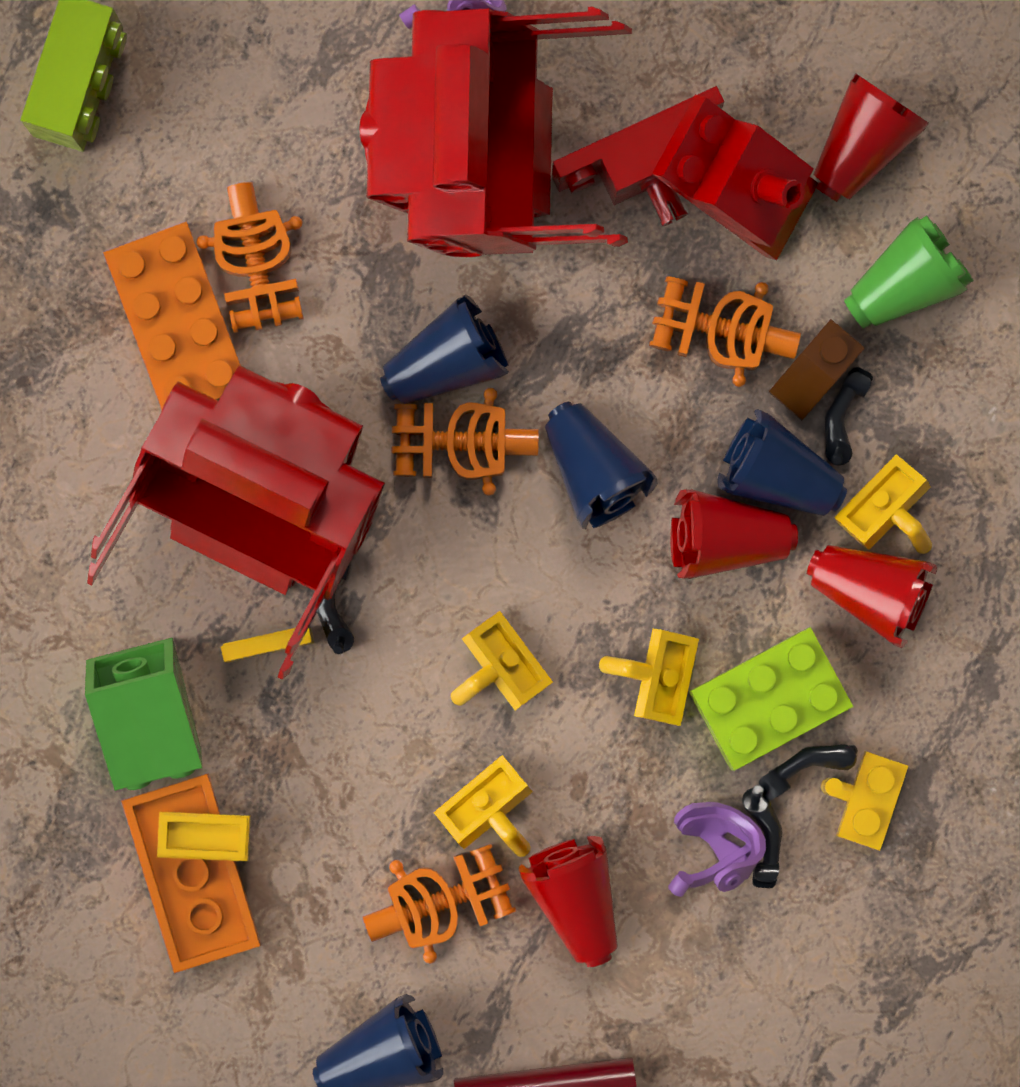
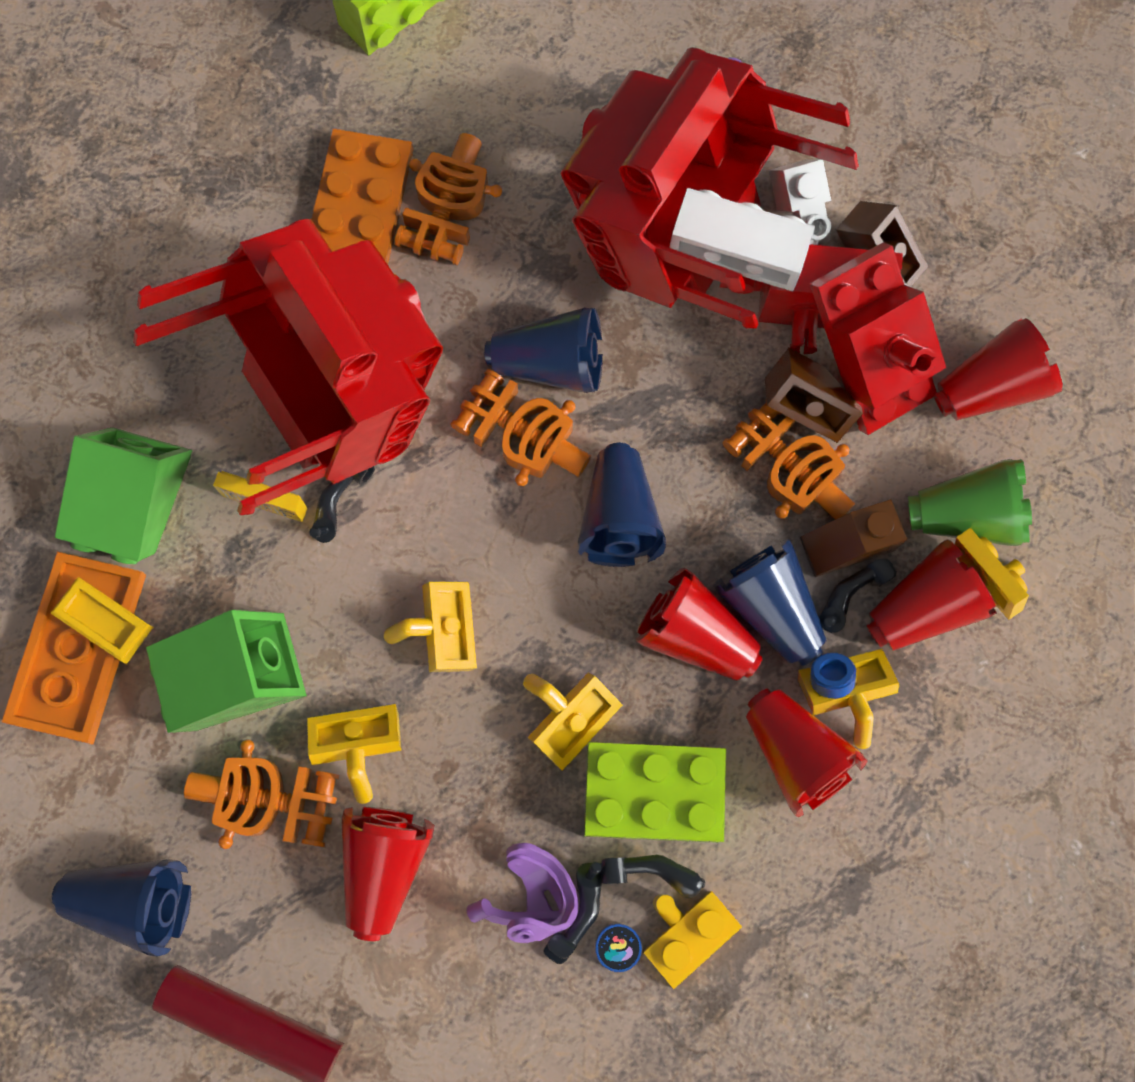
camera: 30 degrees right, 10 degrees down
none -> bright green slope [146,610,307,733]
none -> tile [595,924,642,972]
none -> white brick [669,188,815,291]
none -> reddish brown slope [765,347,863,443]
none -> white brick [769,159,832,245]
none -> blue tile [810,653,856,699]
none -> reddish brown slope [835,201,928,287]
none -> red cone [866,539,997,651]
none -> yellow plate [955,528,1029,620]

